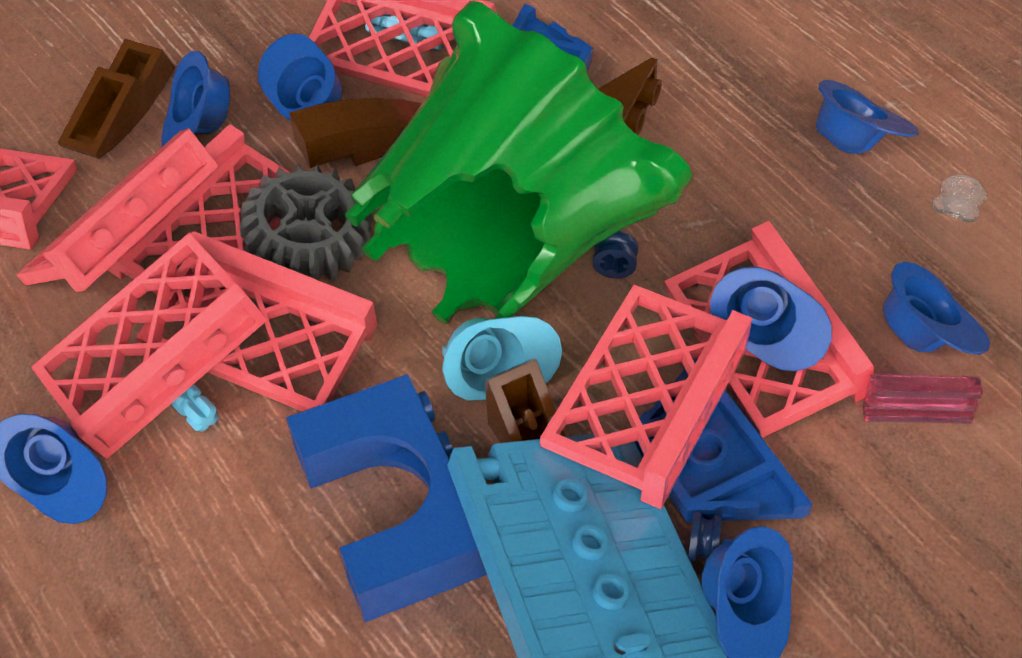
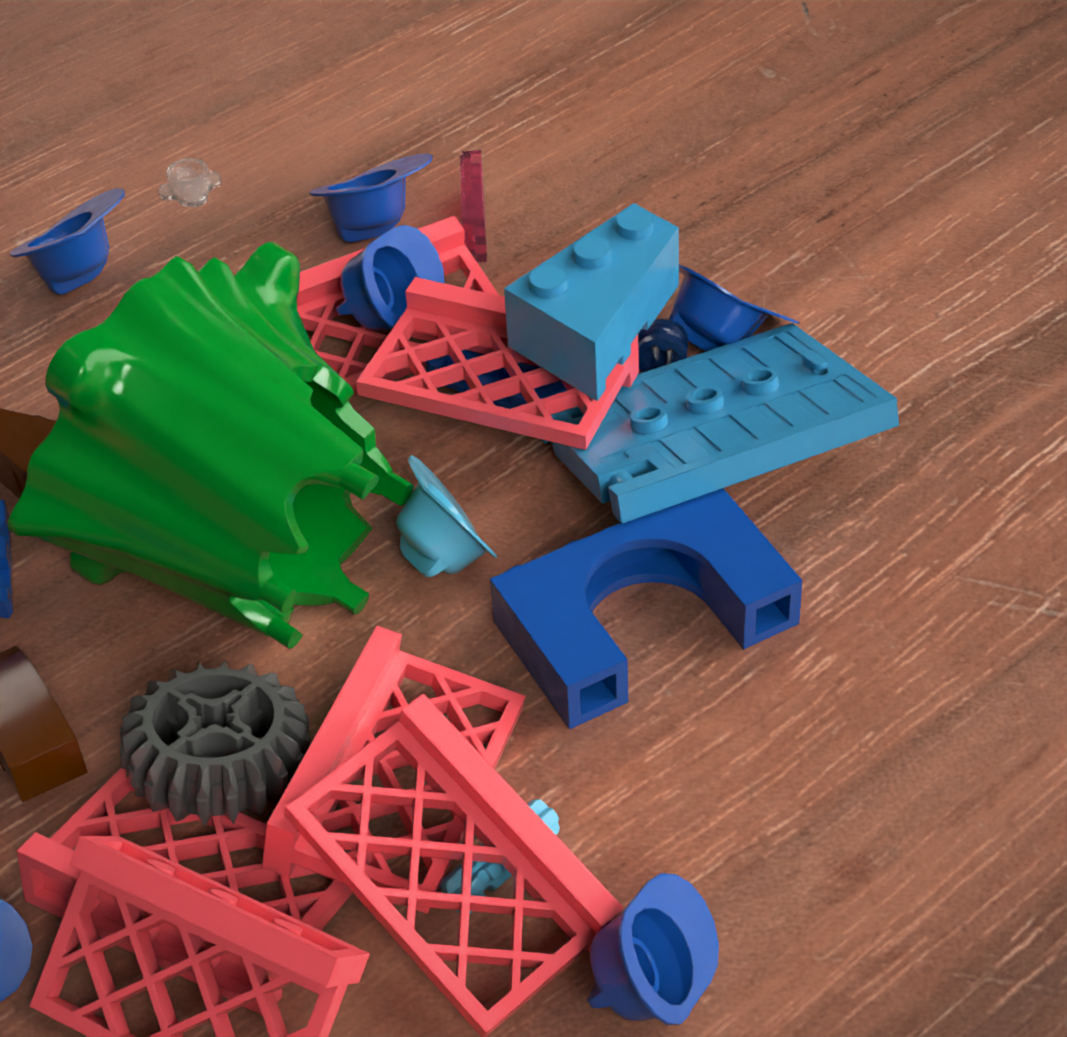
camera: 95 degrees left, 5 degrees down
reddish brown slope [485,358,565,443] -> none
none -> dark azure wedge [504,203,679,401]

